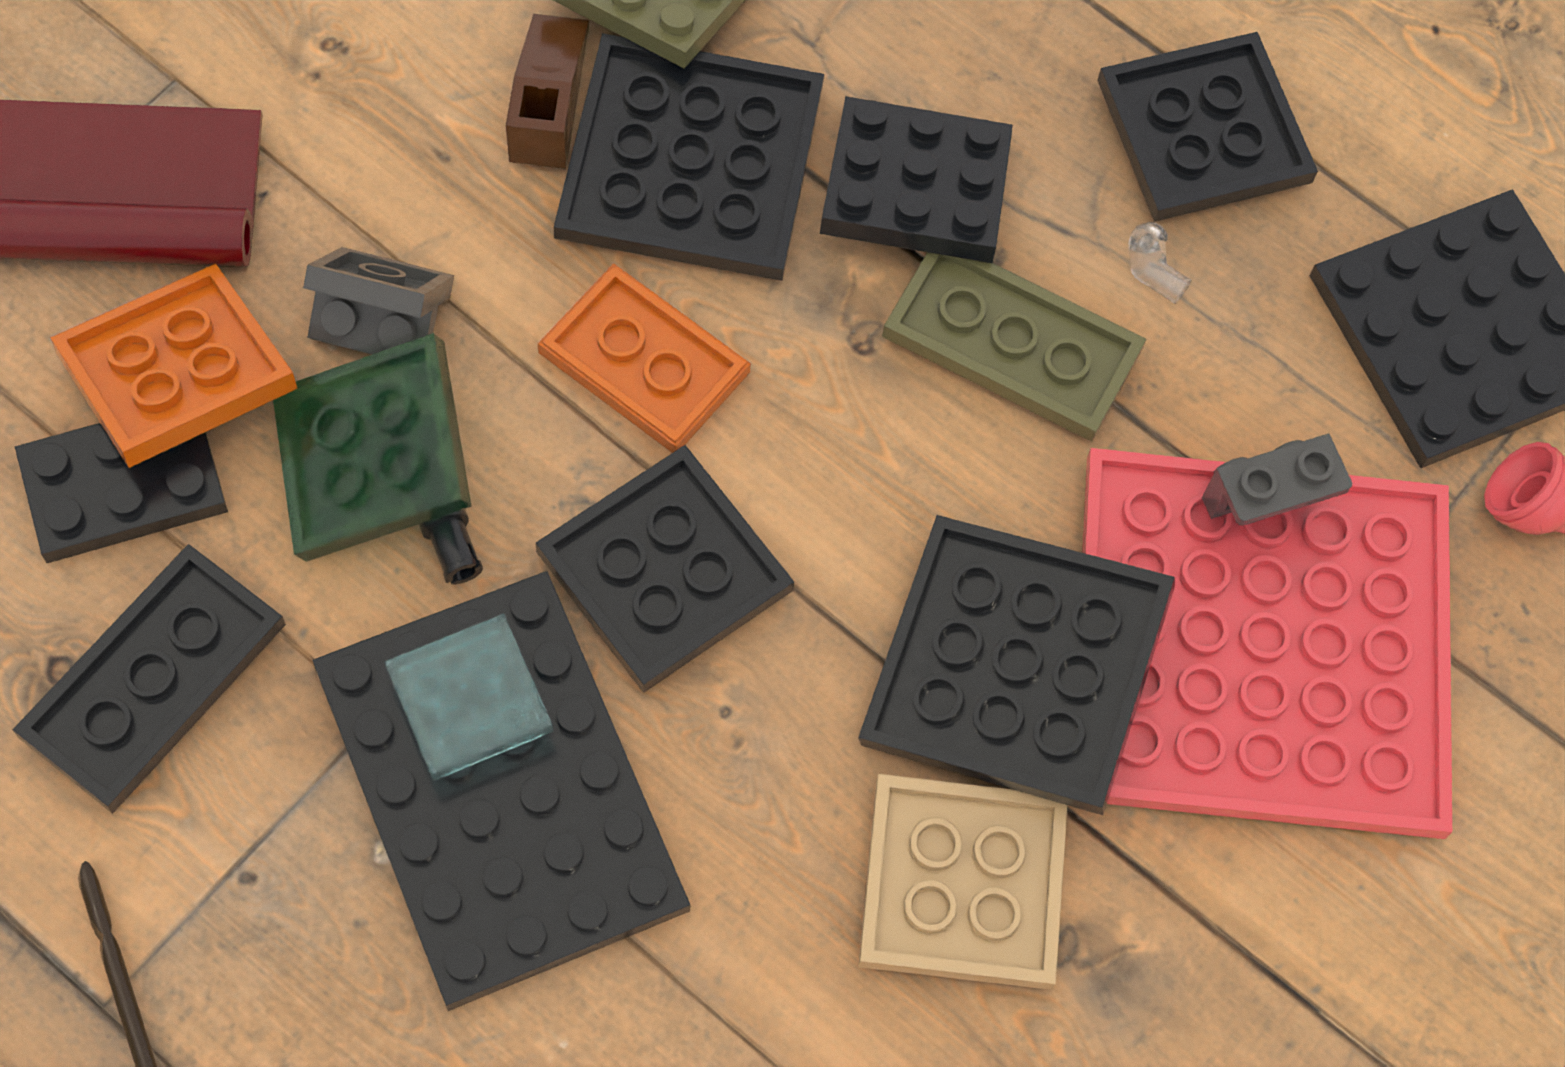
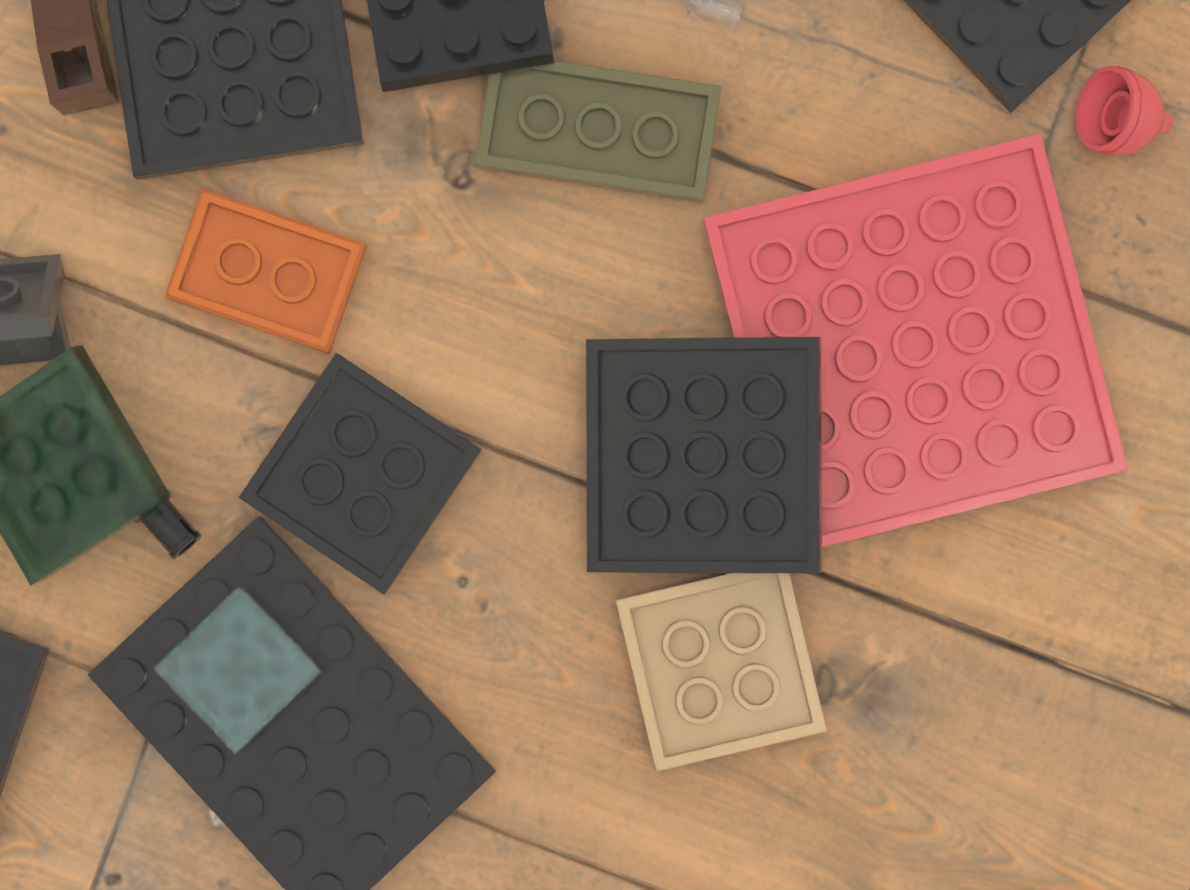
camera: 15 degrees left, 20 degrees up
dark grey bracket [1202,433,1352,526] -> none

